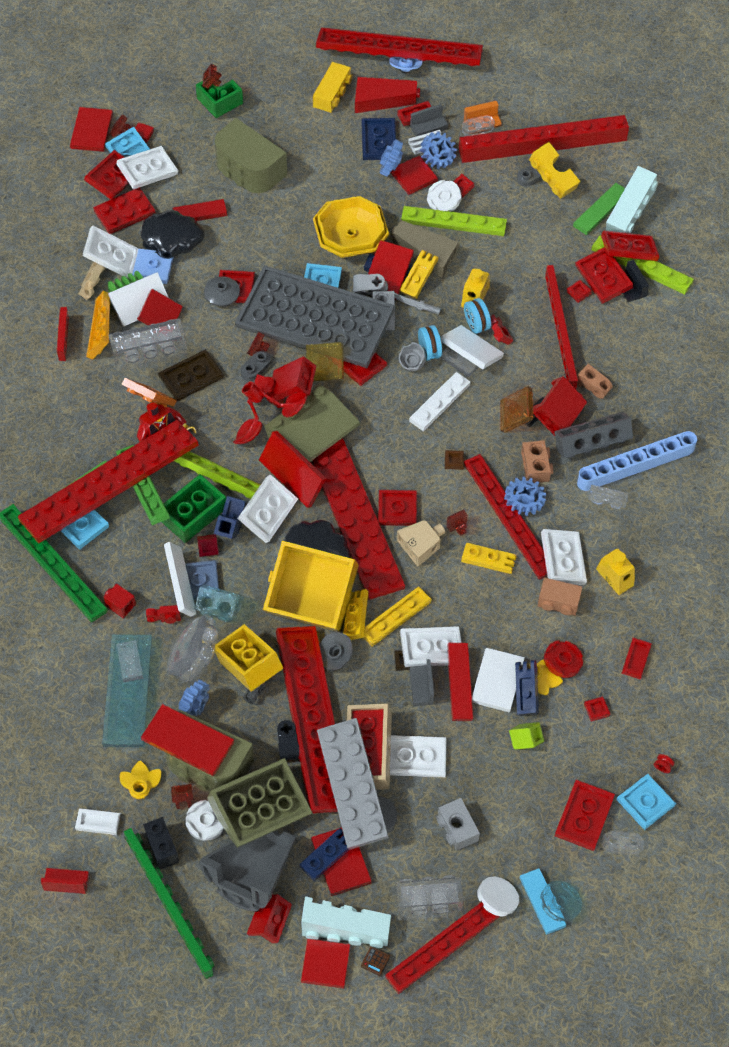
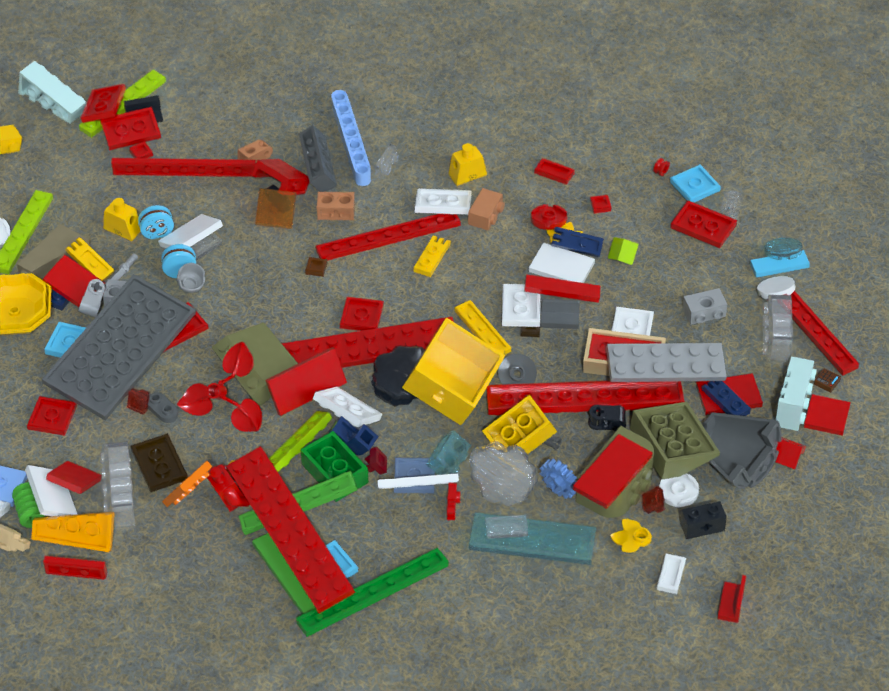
camera: 80 degrees left, 10 degrees down
red brick [104,583,136,619] -> none
green plate [123,828,214,979] -> none
dark grey dish [204,277,240,306] -> none
red panel [267,356,317,408] -> none
clear yellow tile [306,342,344,382] -> none
tan torso [397,520,445,566] -> none
white plate [409,372,470,432] -> none
clear red tile [446,509,468,536] -> none
red plate [490,314,513,345] -> none
medium blue gear [504,477,546,516] -> none
bright green tile [573,183,625,235] -> none

